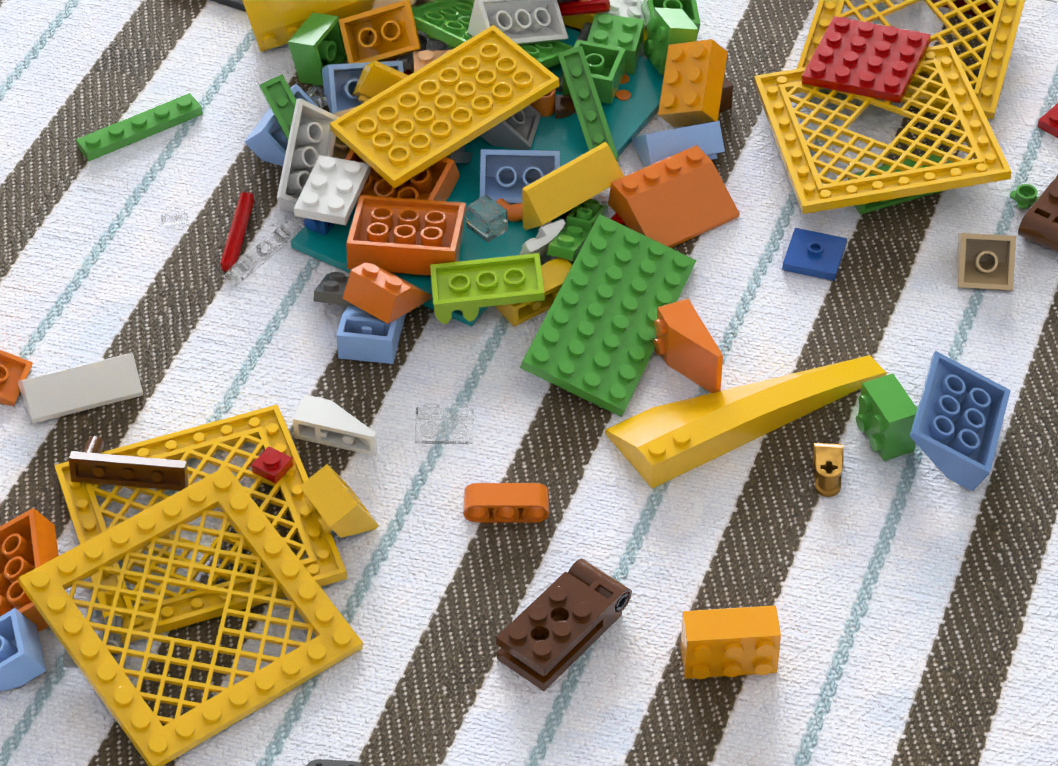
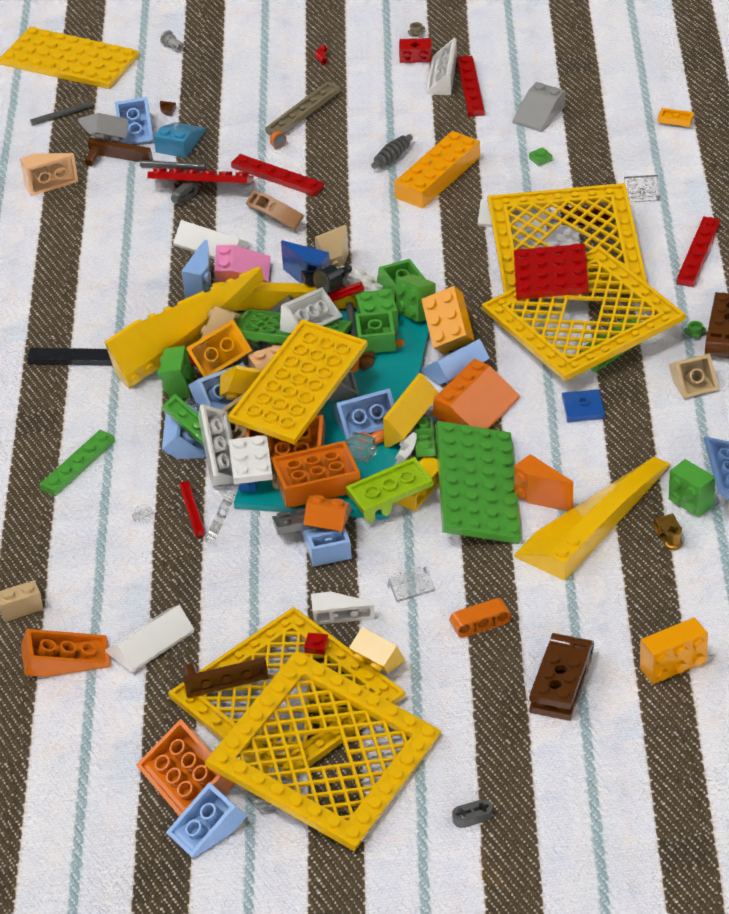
camera: 20 degrees left, 5 degrees down
bright green plate [557,46,619,162] -> none

